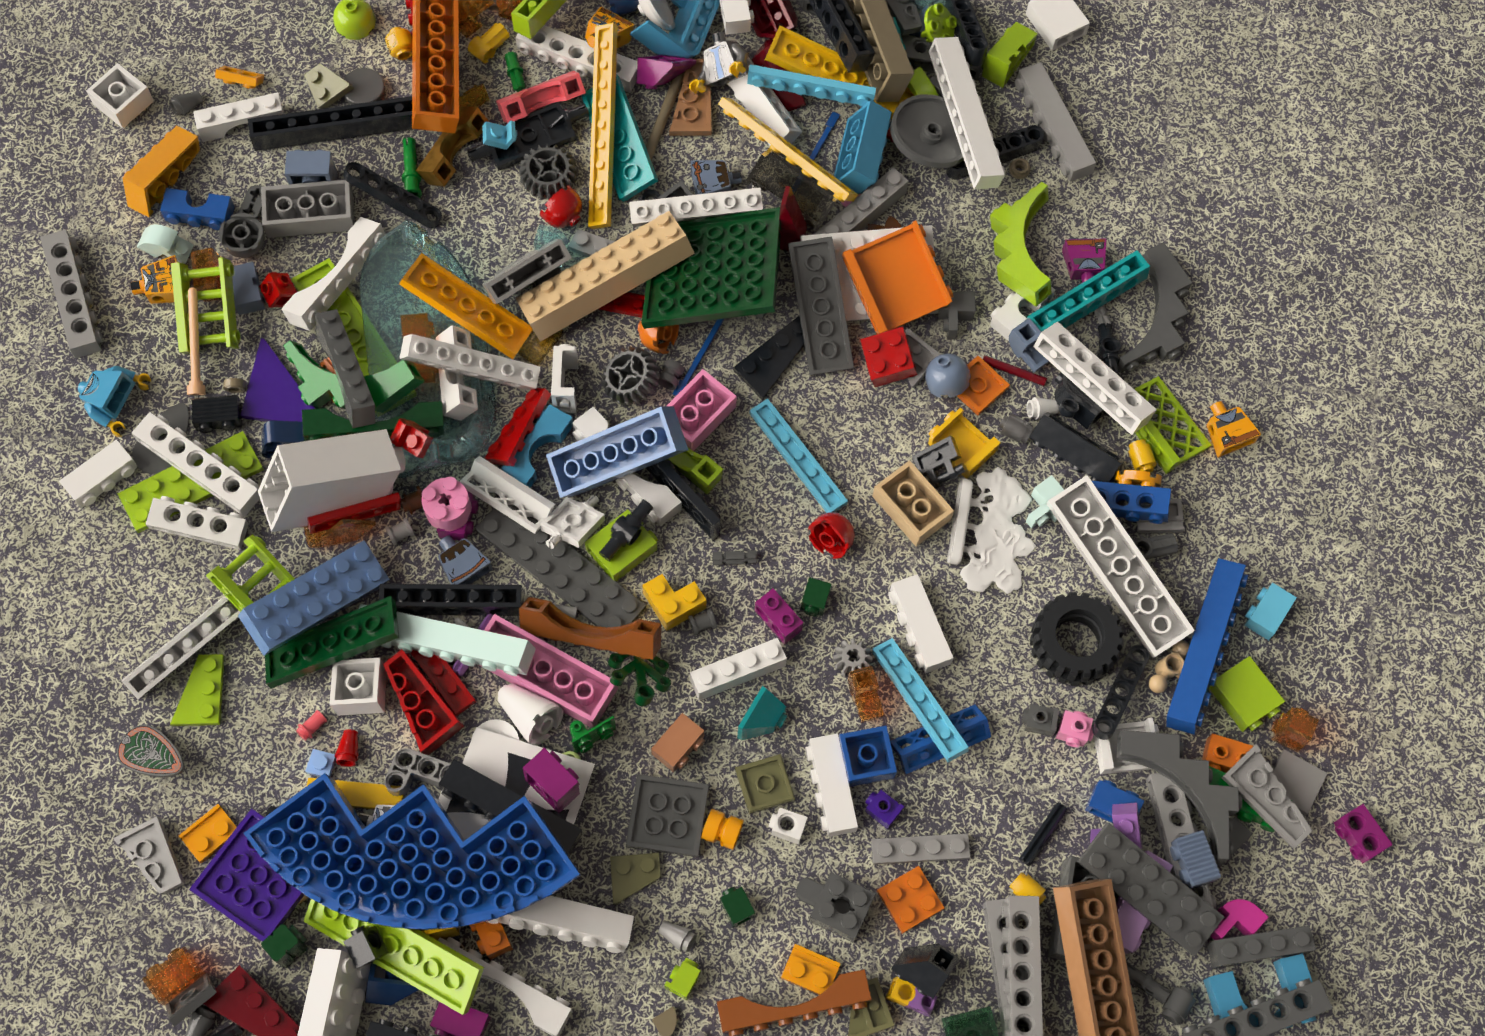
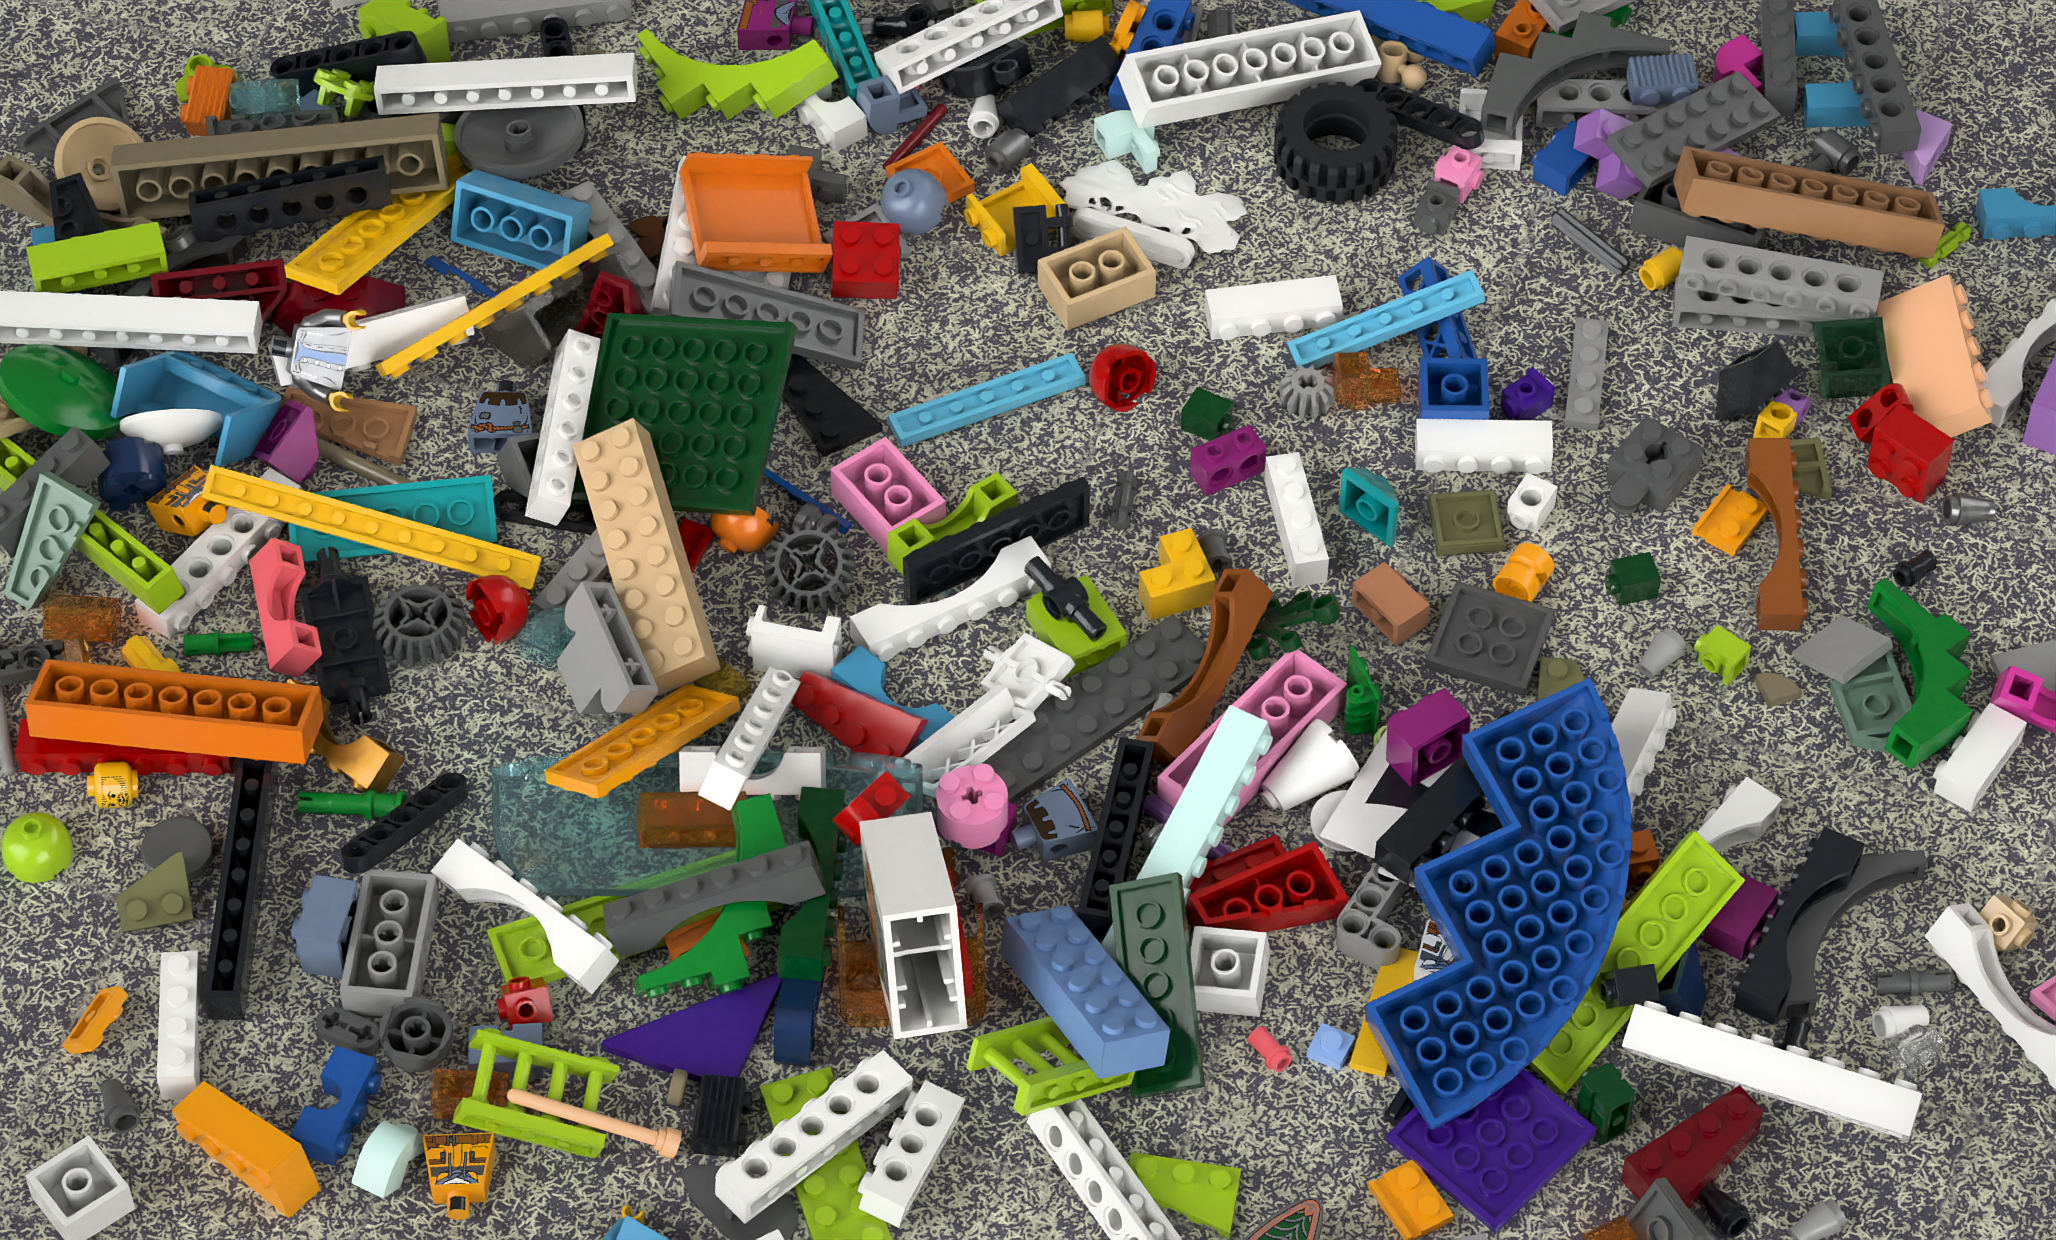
camera: 75 degrees left, 15 degrees down
red cone [334,729,359,767] -> none
medium azure bracket [482,120,517,150] -> none
medium blue brick [546,406,688,498] -> none
medium azure plate [747,64,876,107] -> none
orange plate [877,866,944,934] -> none

